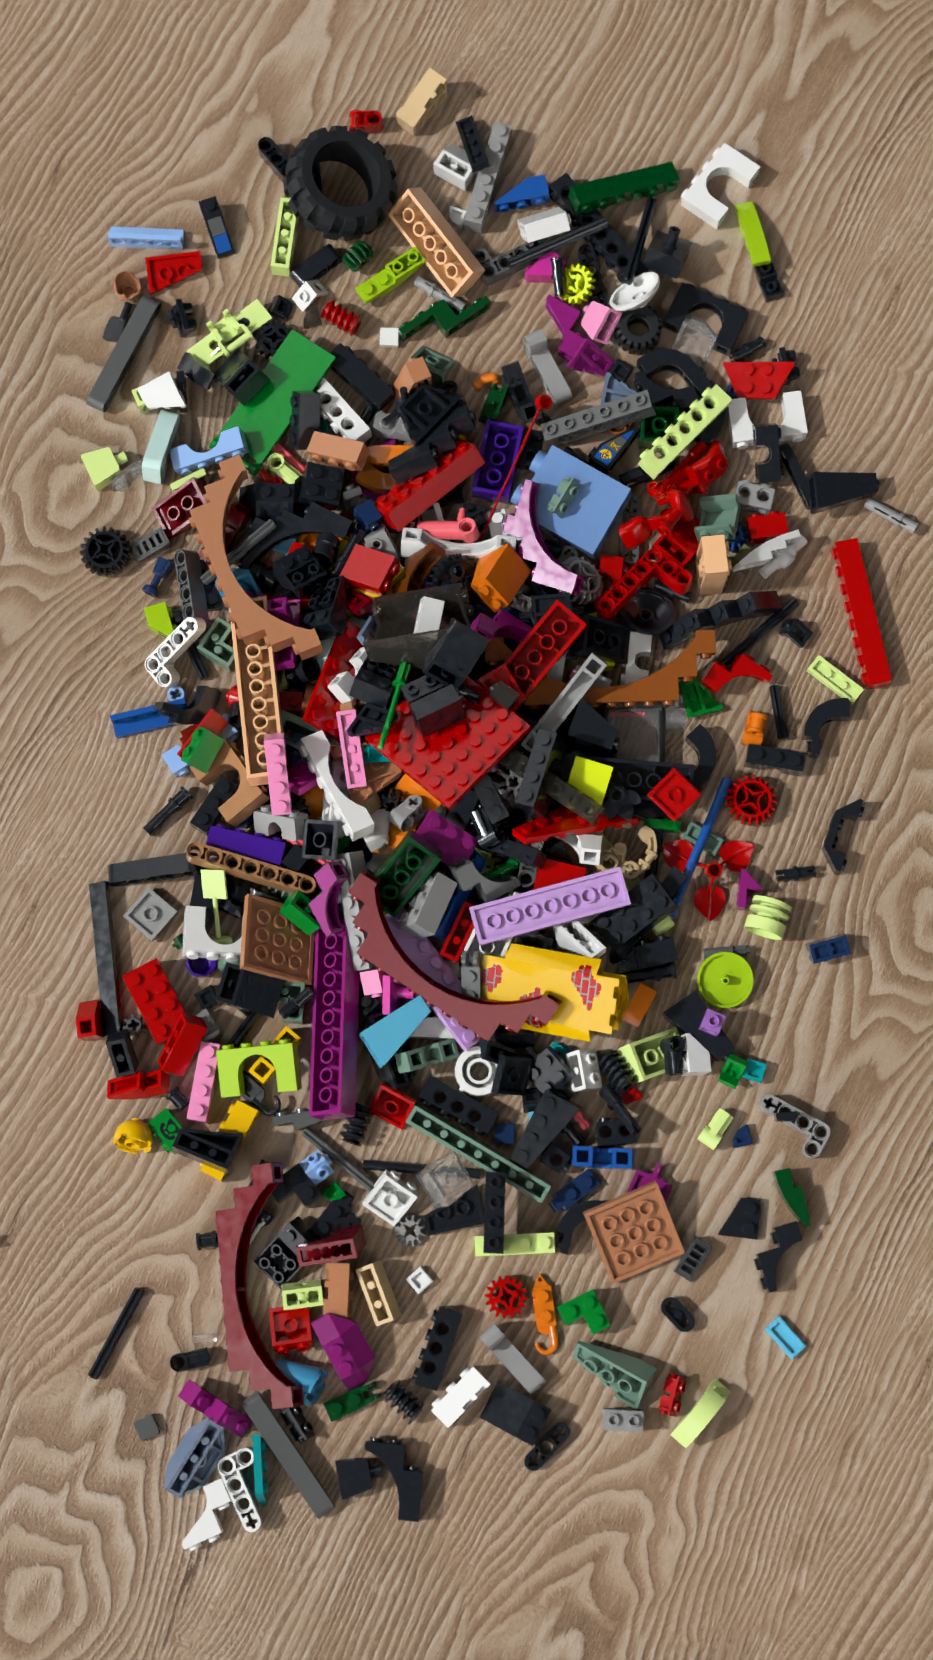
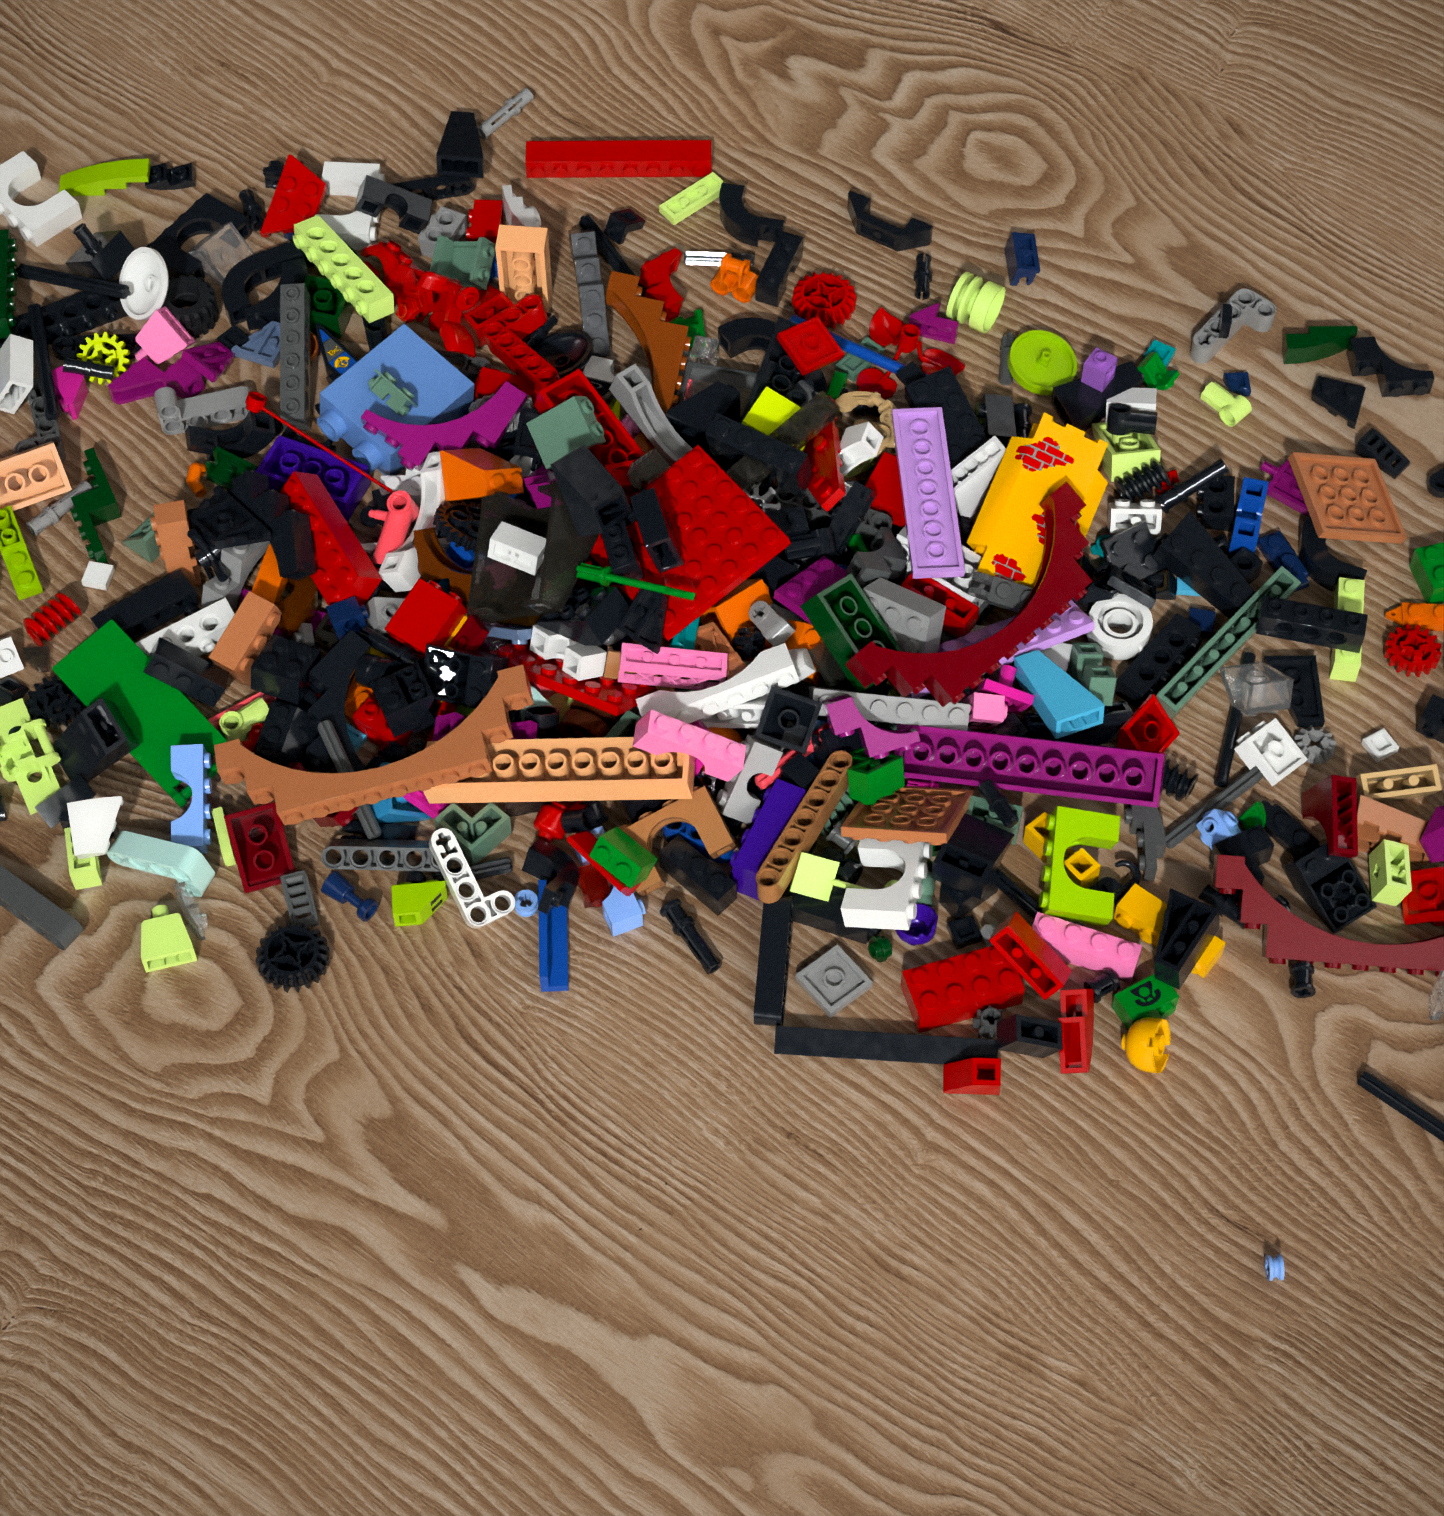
camera: 80 degrees left, 20 degrees down
black plant [340,1213,362,1229] -> none
none -> sand green panel [526,396,606,469]

